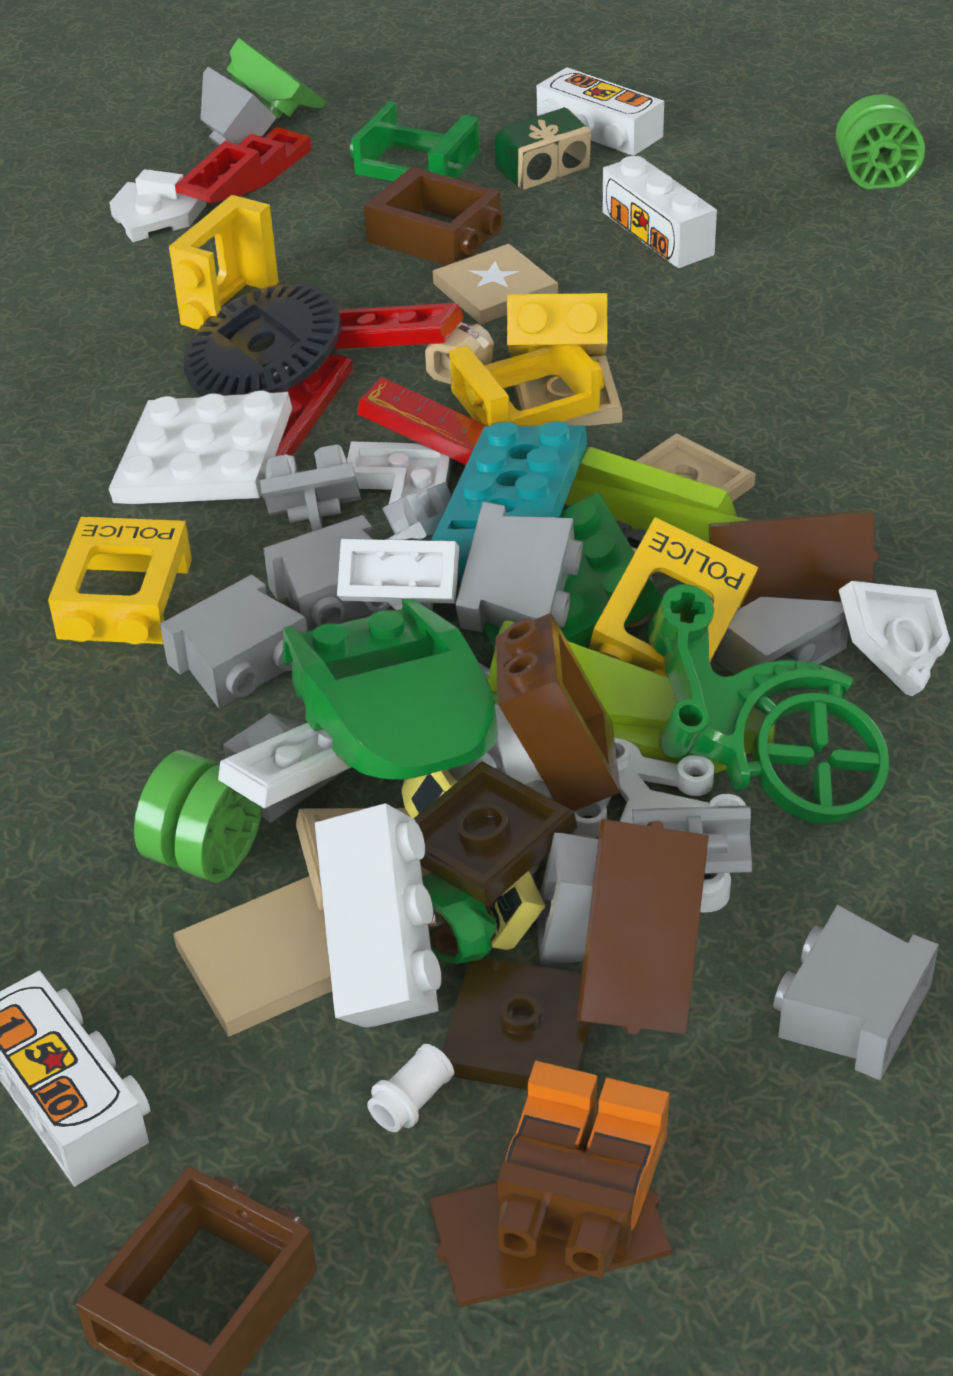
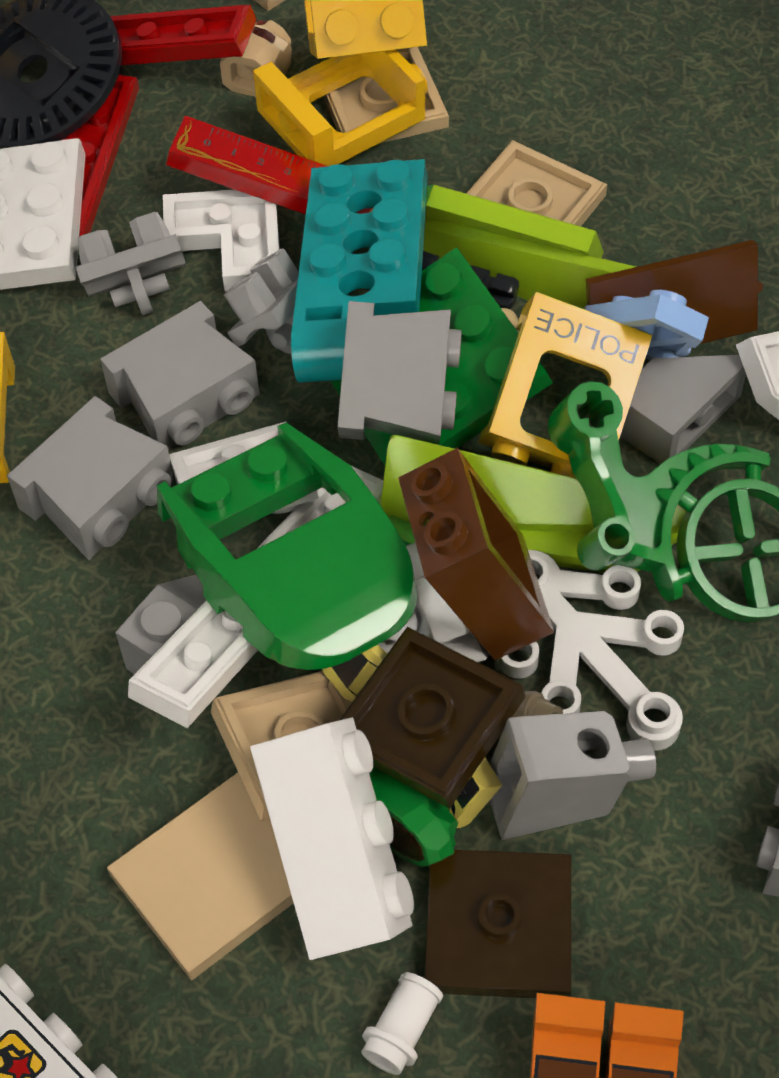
camera: 10 degrees left, 15 degrees up
bright green wheel [134,750,263,883] -> none
white bracket [337,539,459,611] -> none
reddish brown piece [576,820,709,1035] -> none
light grey hips [632,805,752,874] -> none
none -> light blue wing [585,290,709,361]

